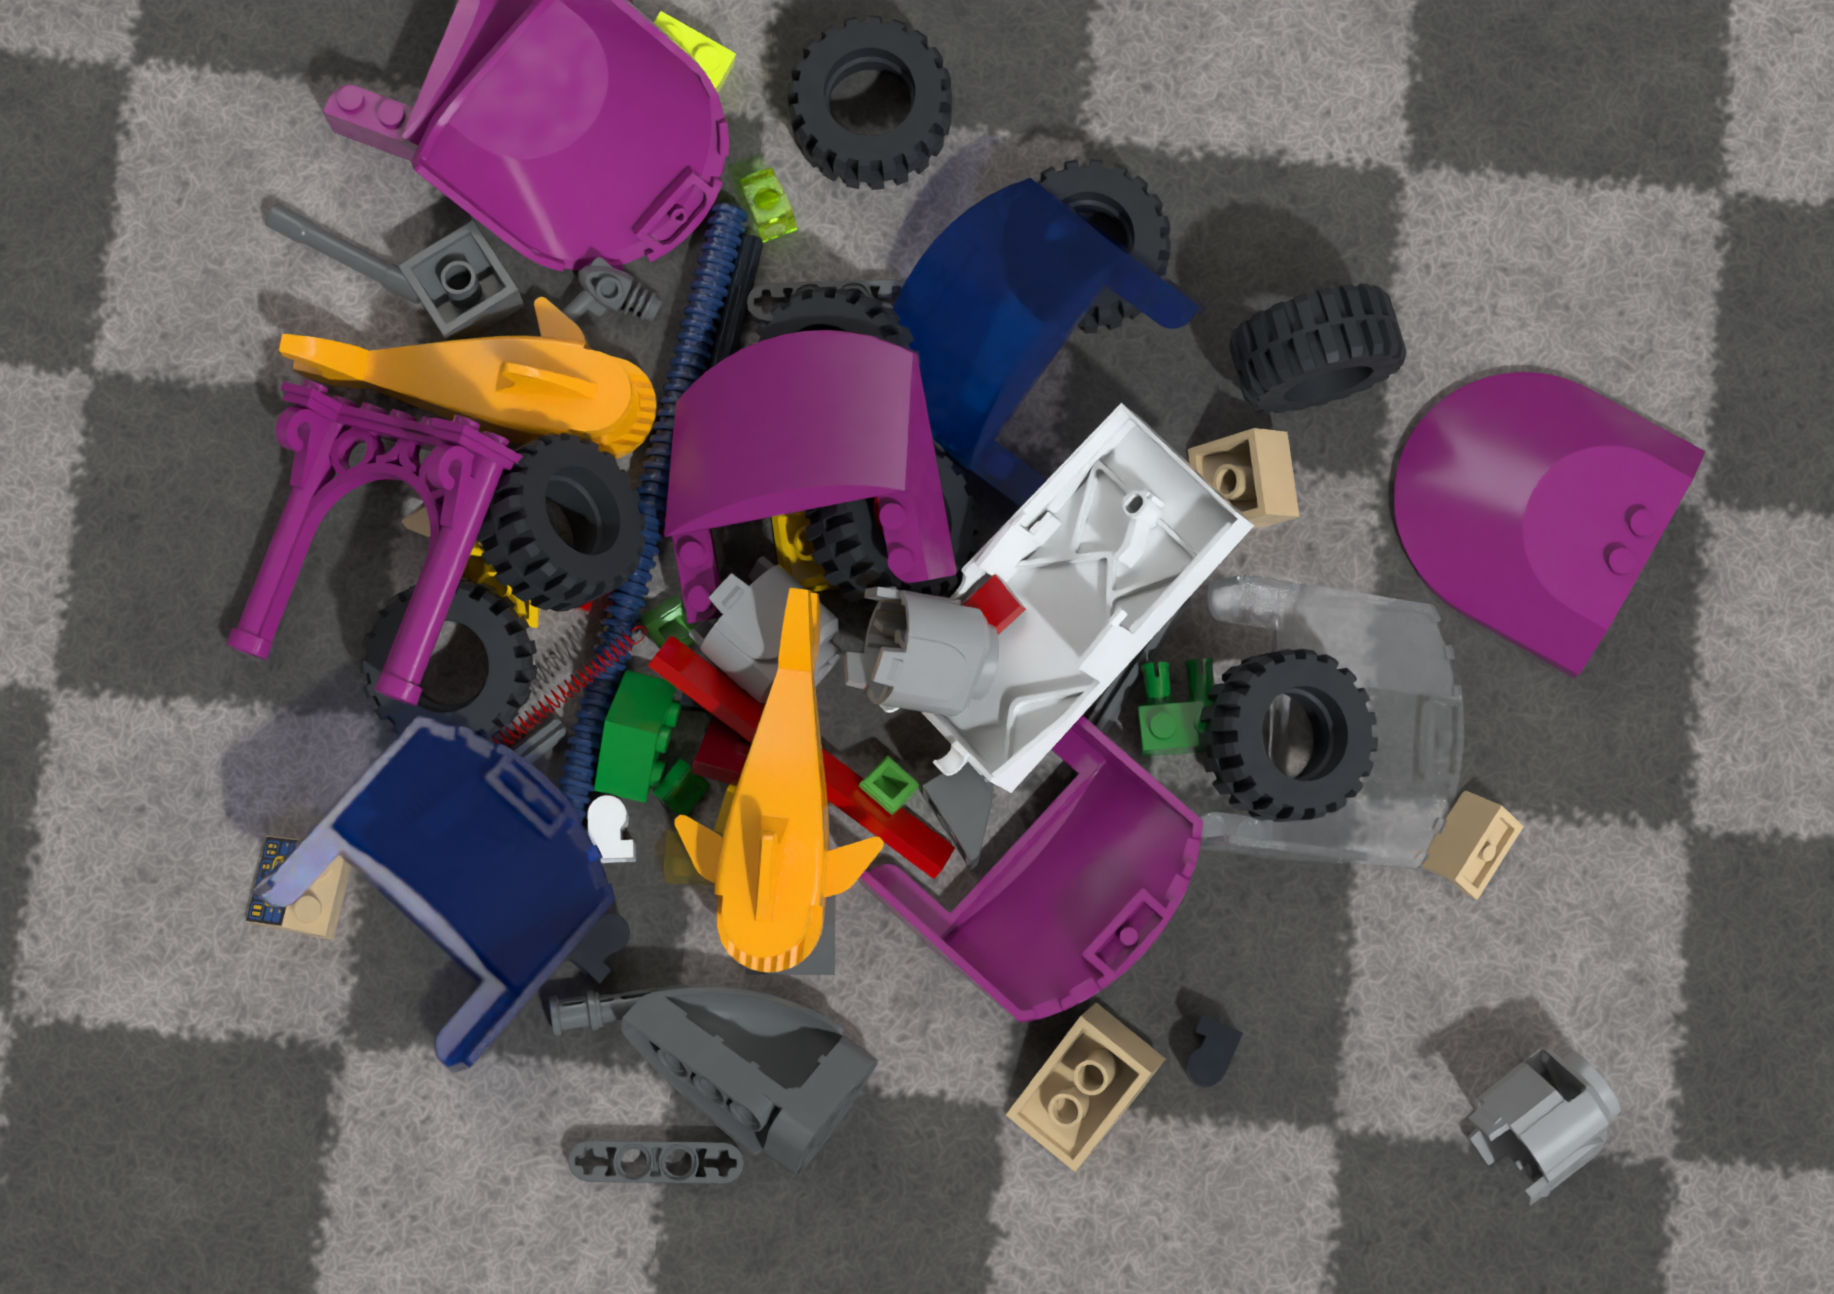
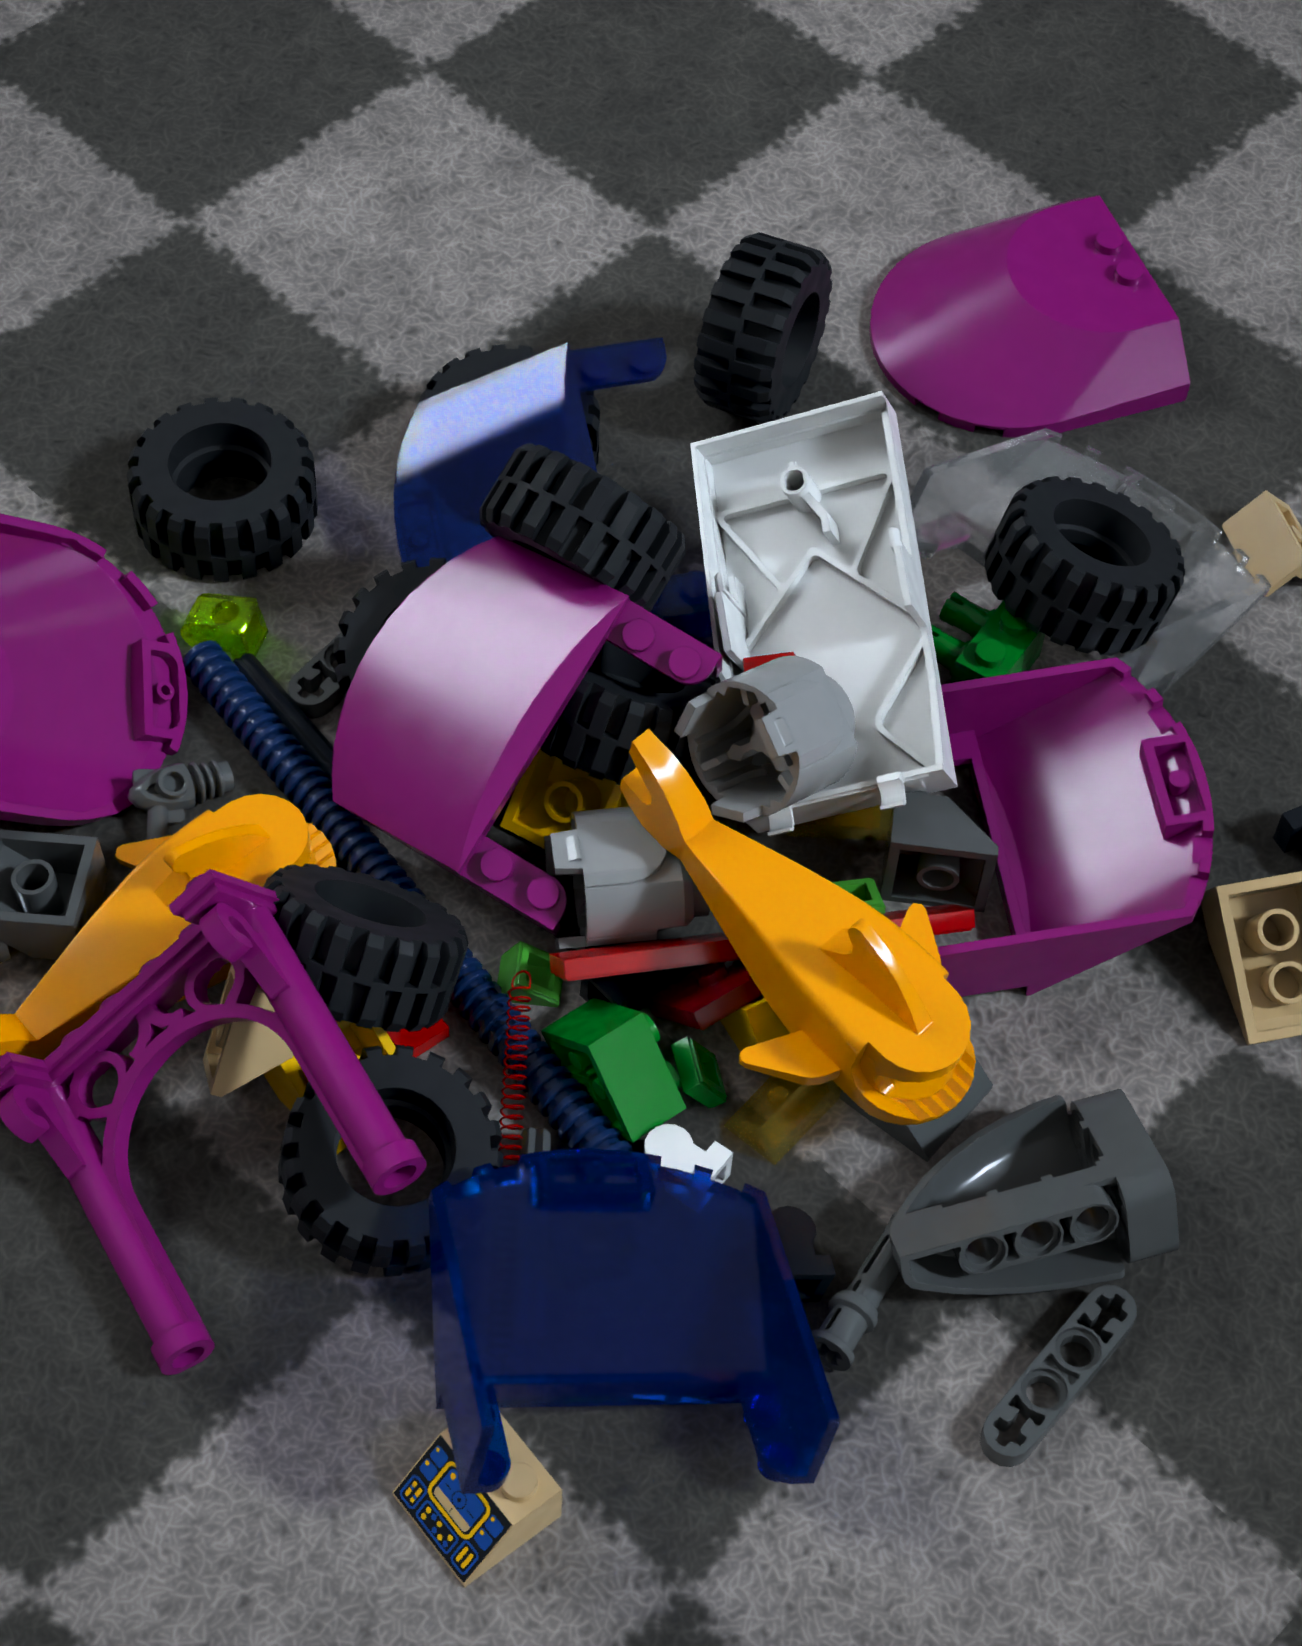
camera: 55 degrees left, 25 degrees down
none -> black tyre [479,443,686,612]

